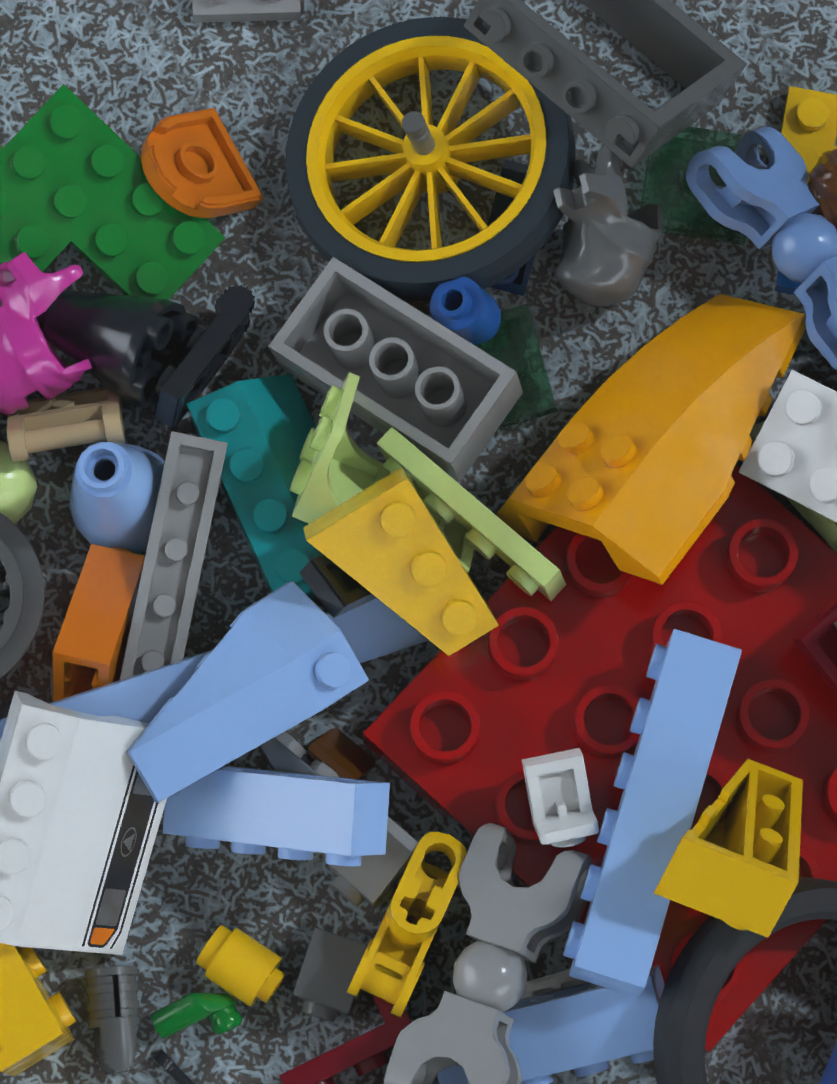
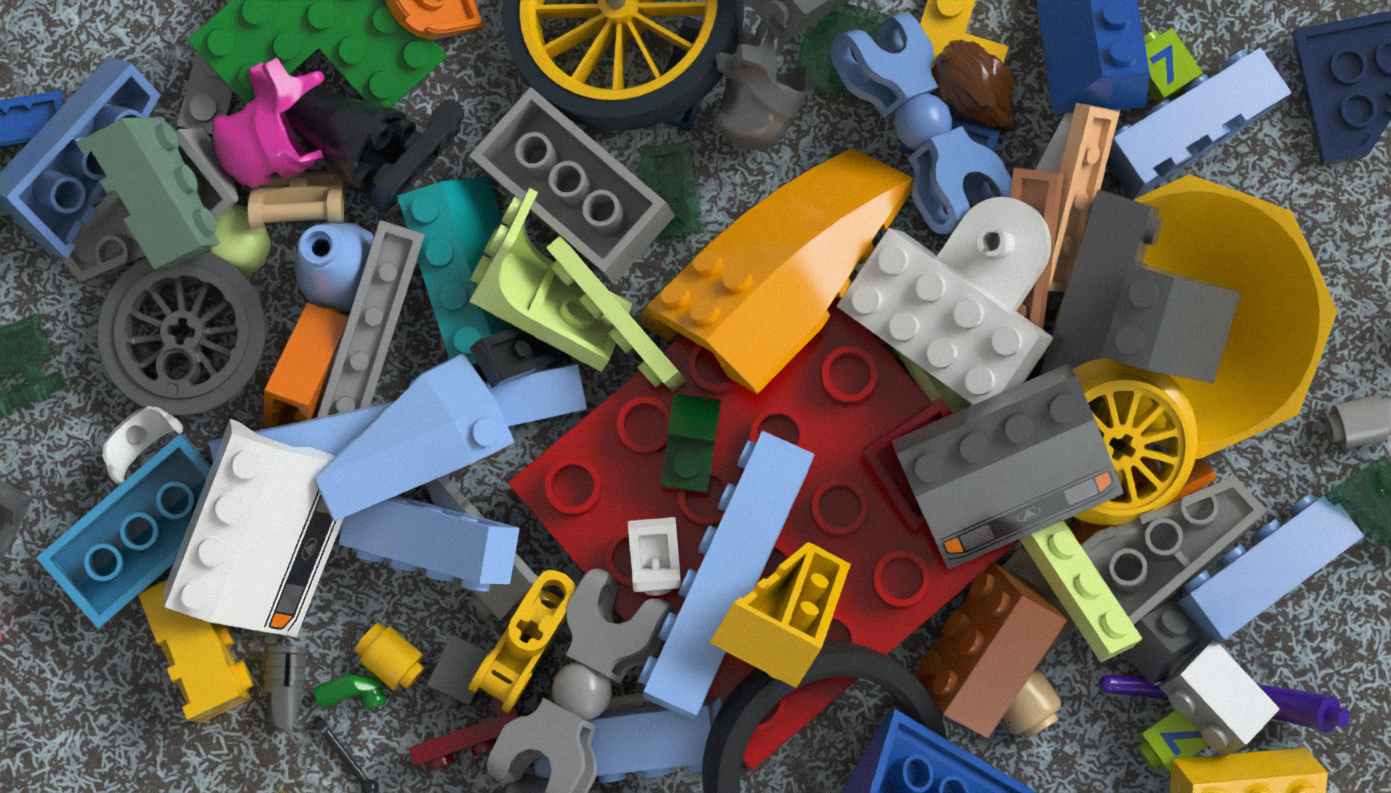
camera: 15 degrees right, 5 degrees up
yellow wedge [303,467,499,656] -> none
reddish brown slope [307,728,376,780] -> none
blue brick [430,276,501,345] -> none
none -> dark green slope [660,393,722,494]

